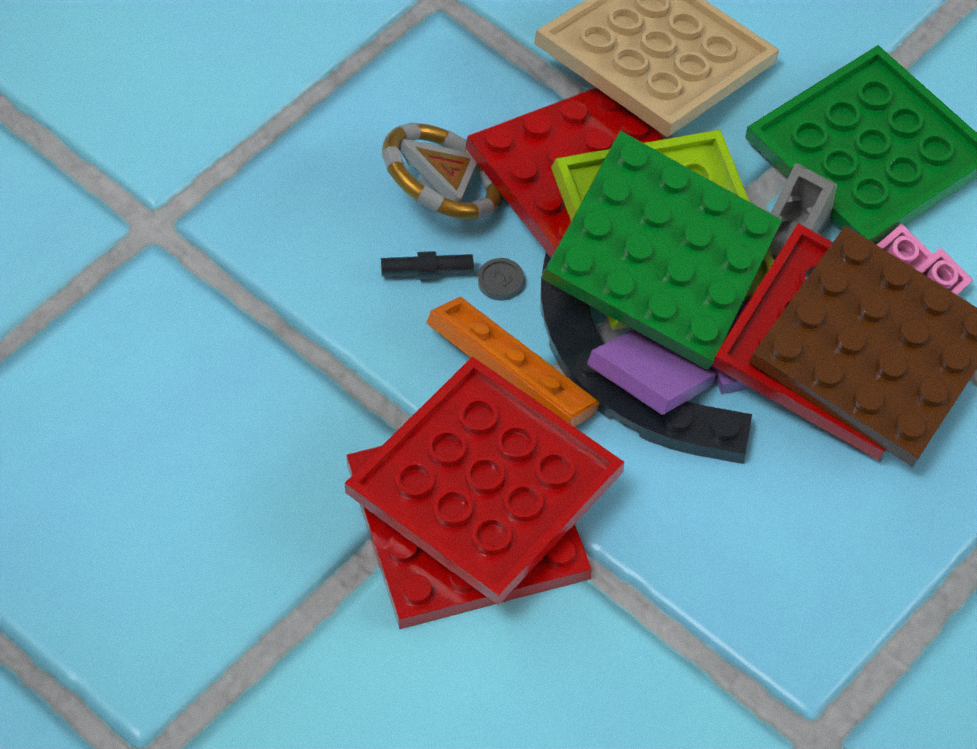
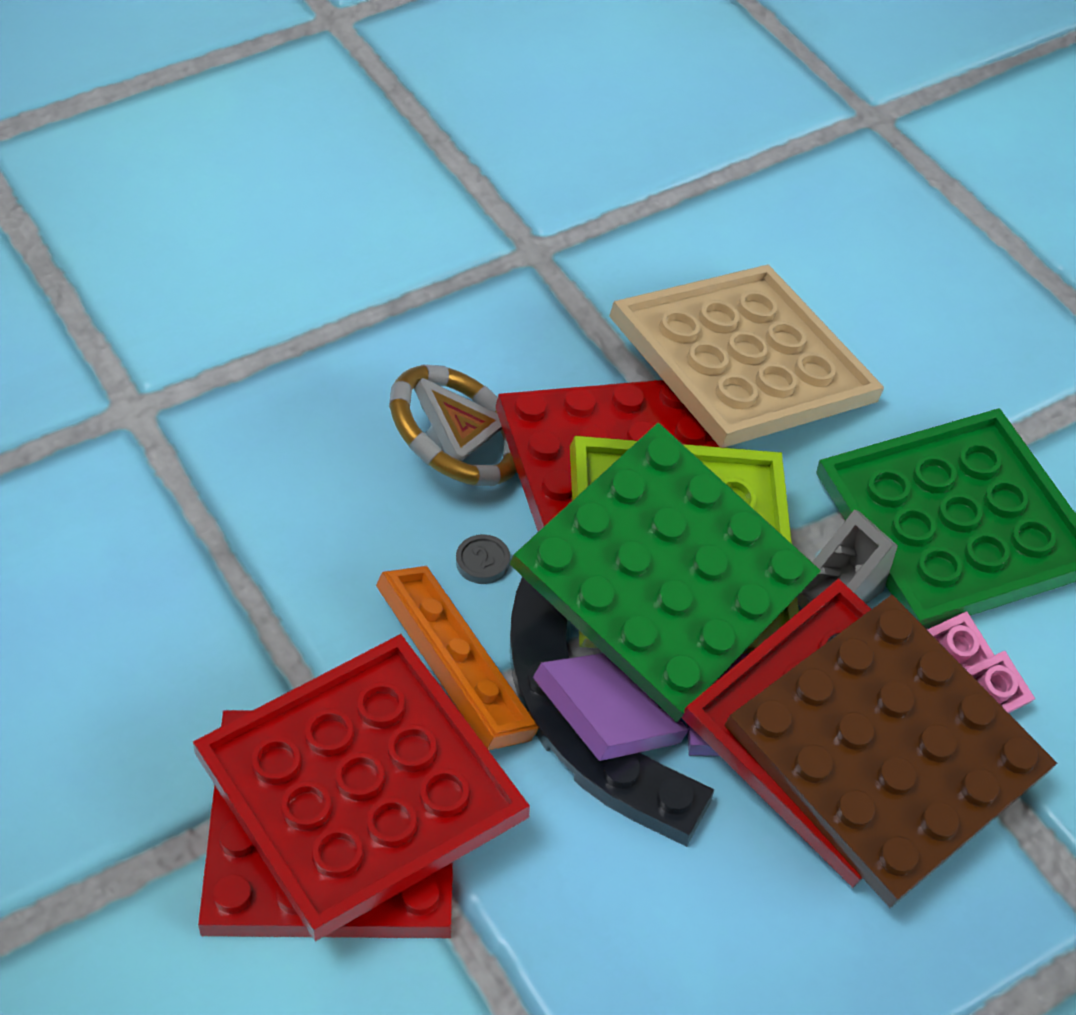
camera: 15 degrees right, 5 degrees down
black bar [381,251,474,279] -> none

